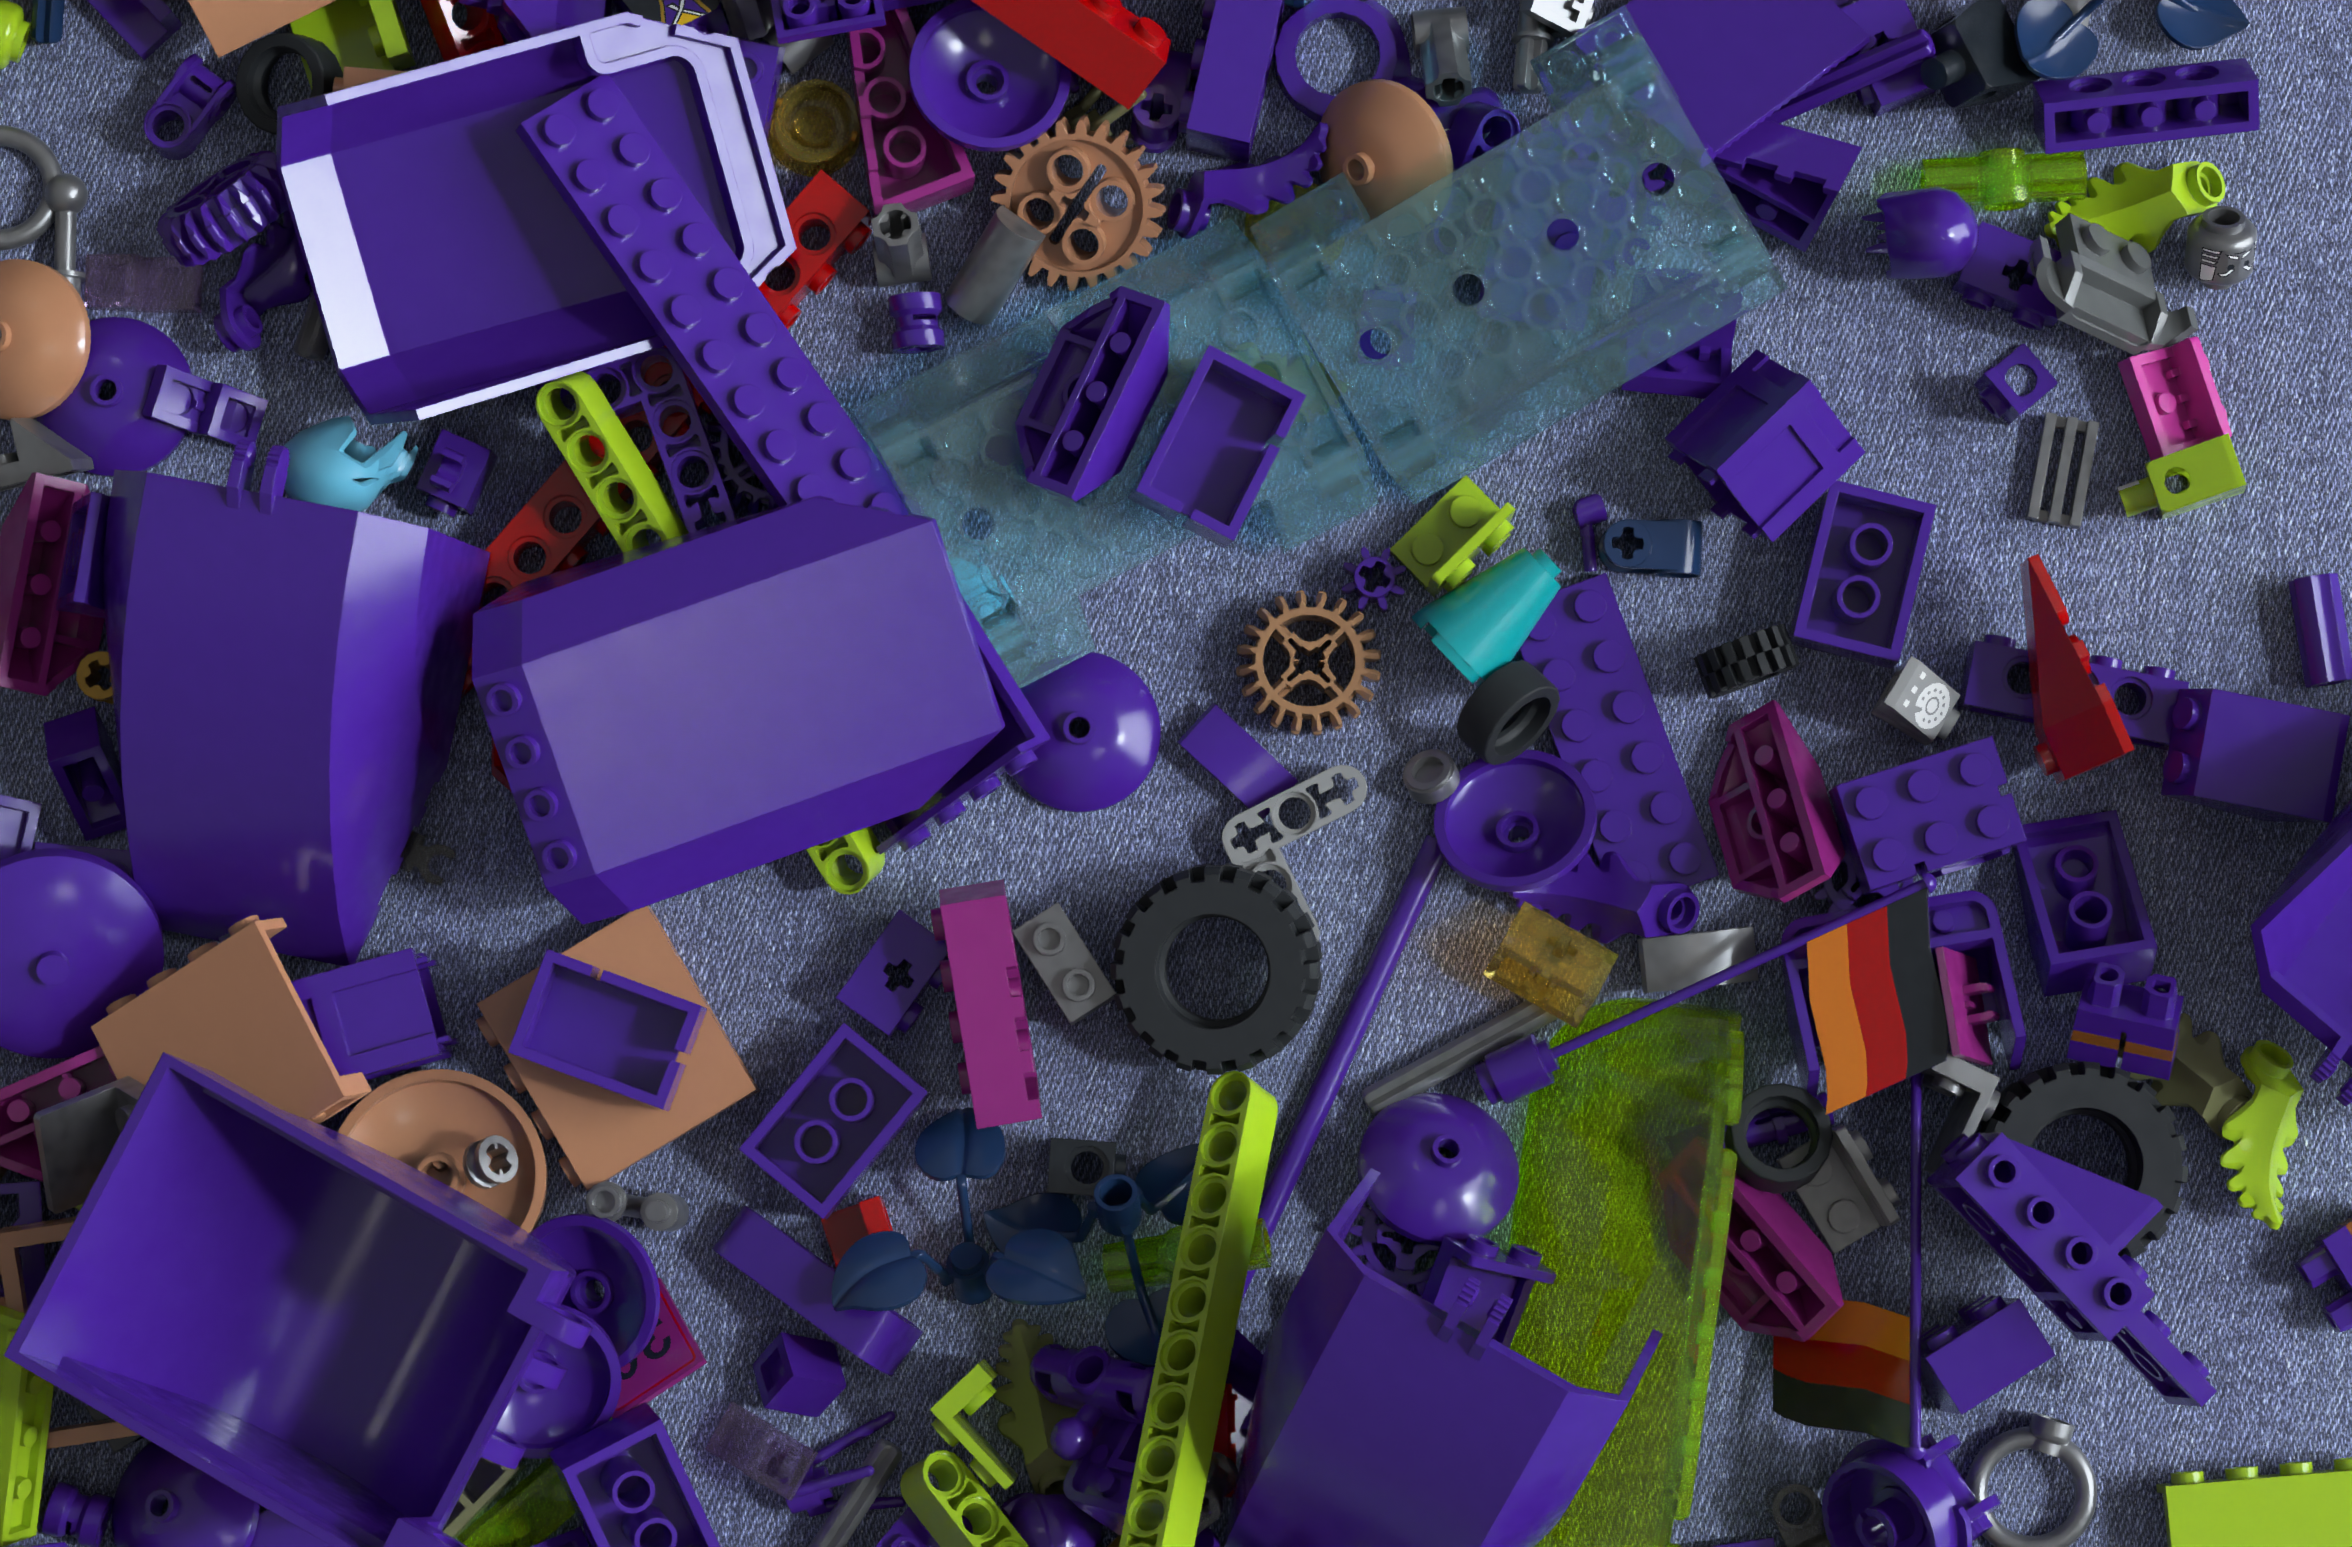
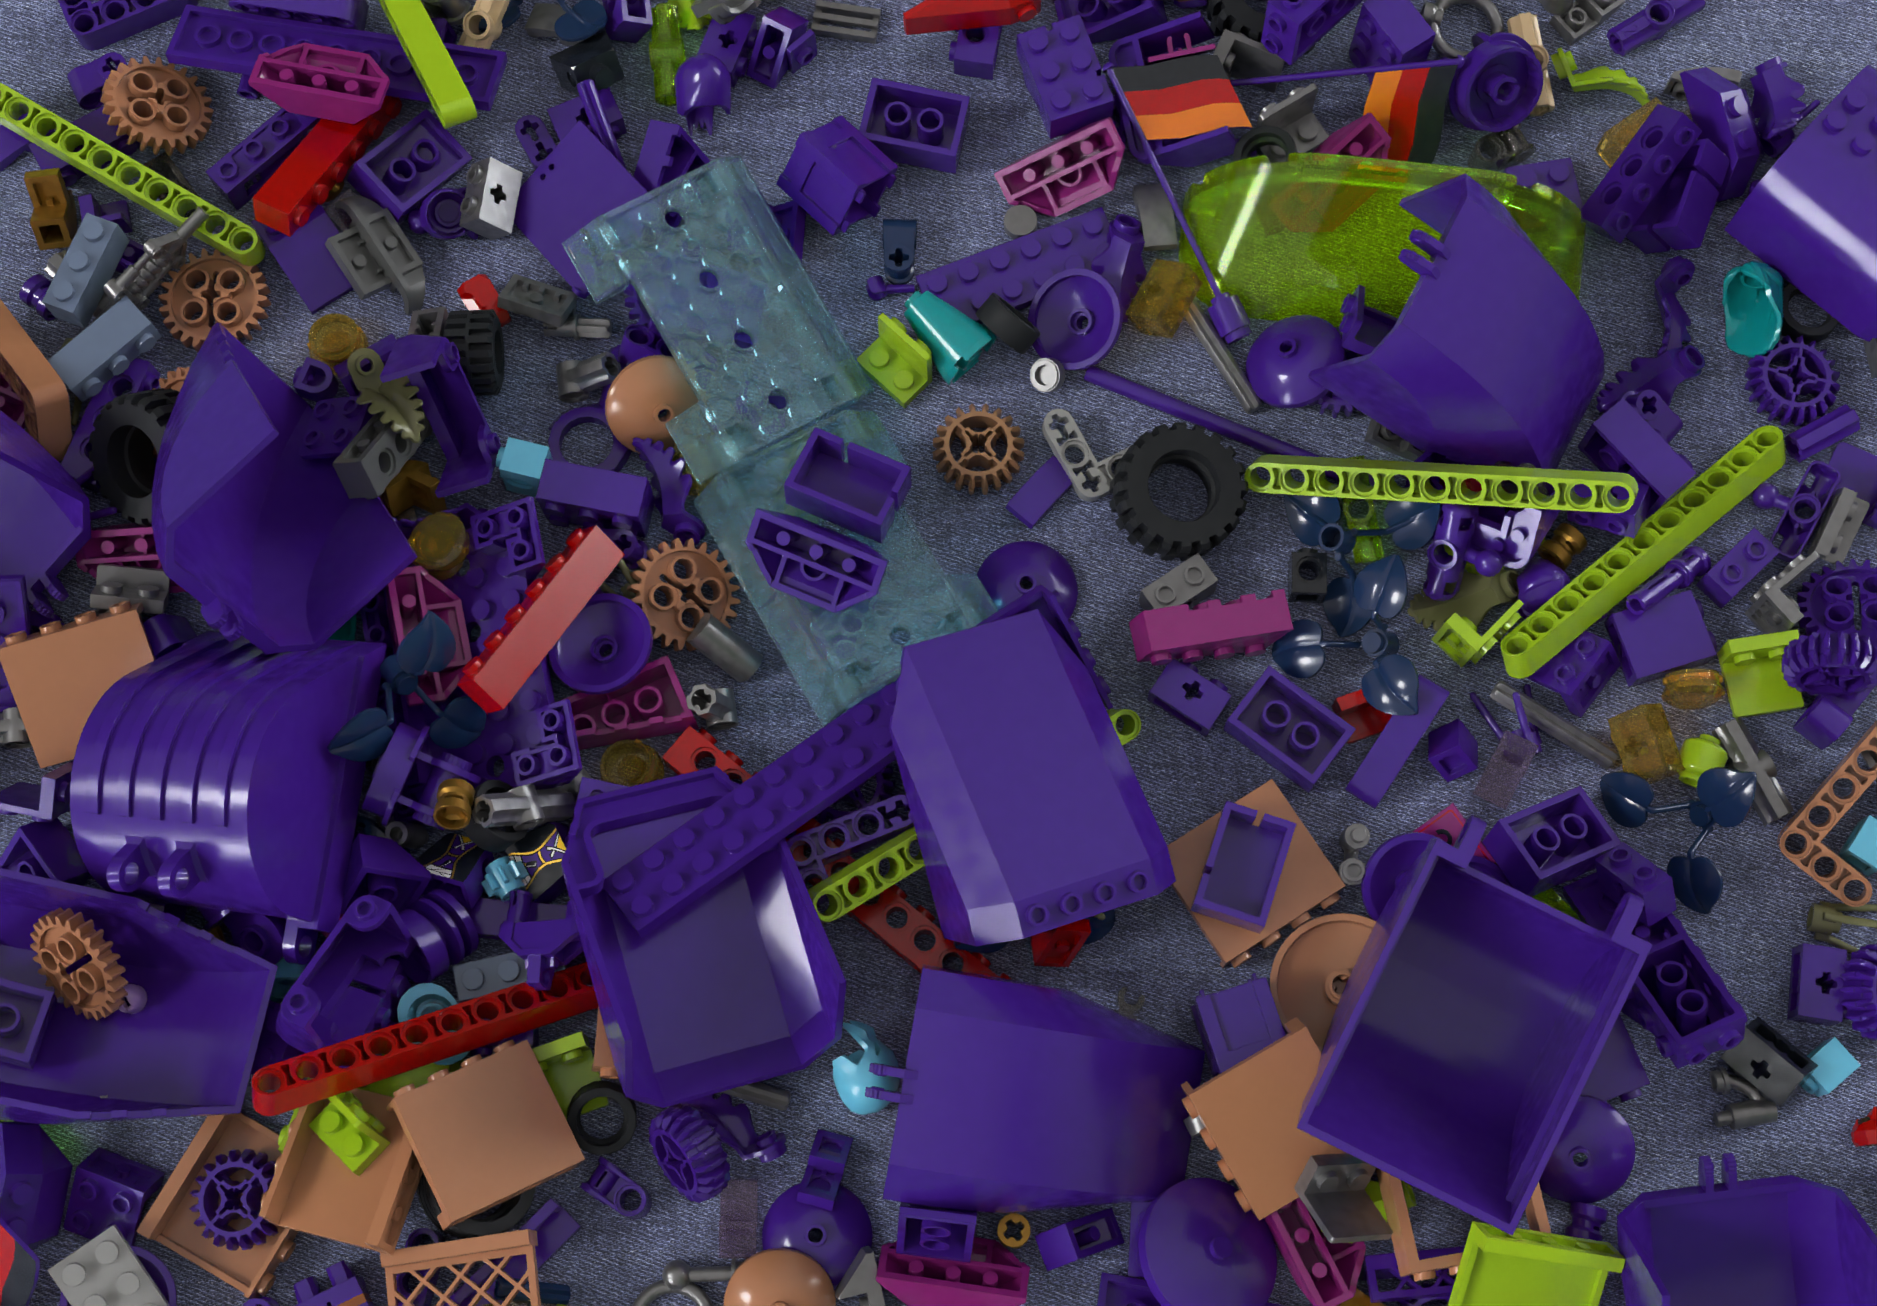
camera: 90 degrees left, 10 degrees down
dark purple brick [416,429,498,518] -> none
flat silver bush [463,1135,518,1189] -> none
dark purple wheel [888,292,945,354] -> none
dark purple gear [1341,546,1406,614] -> none
black tyre [1693,624,1800,699] -> none
light grey slope [1871,656,1961,746] -> none
none -> dark purple slope [746,6,809,89]
none -> flat silver tile [1004,205,1037,239]

